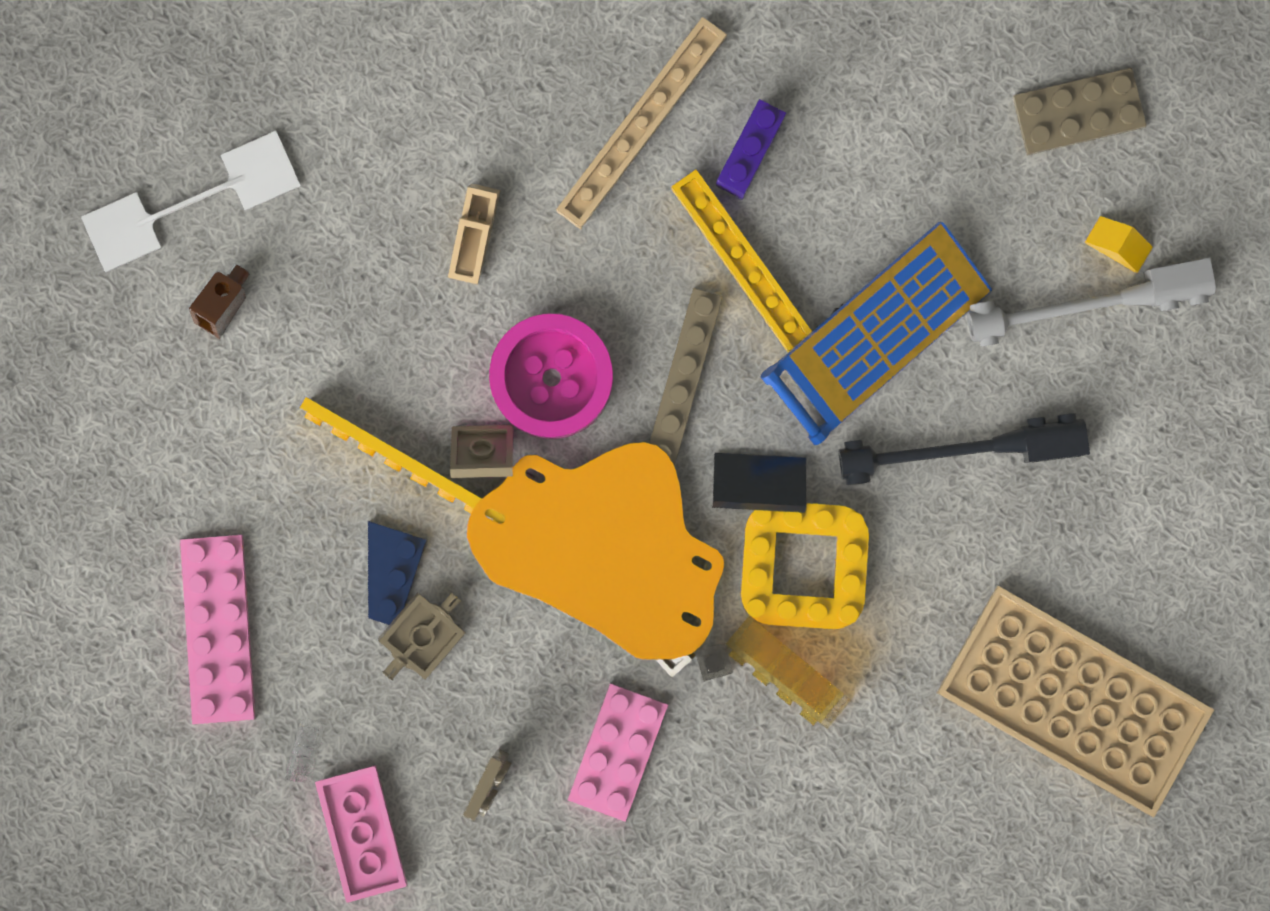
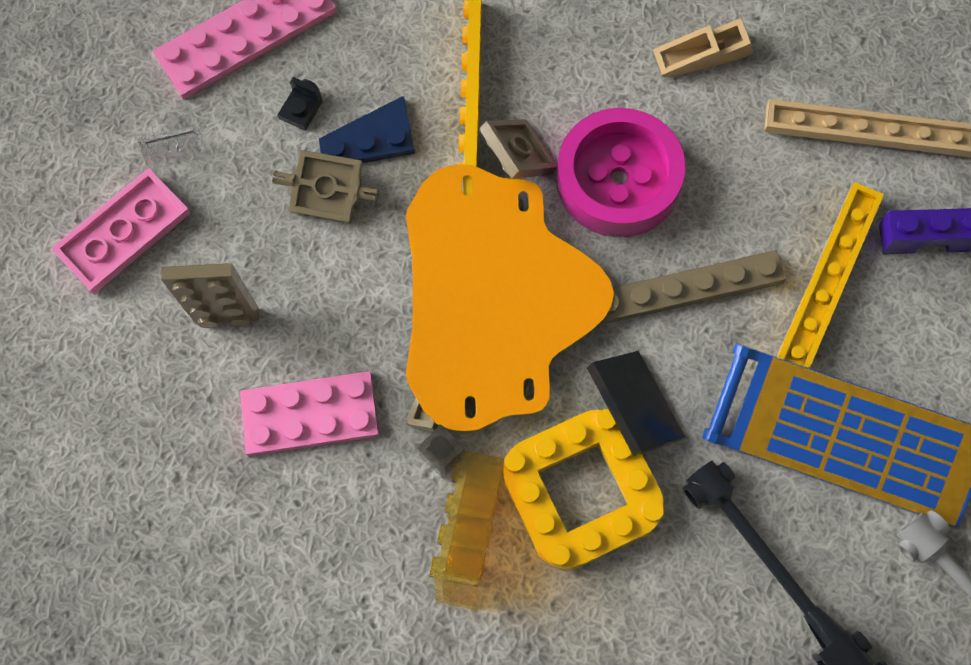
camera: 65 degrees right, 15 degrees down
none -> black bracket [278,77,323,131]

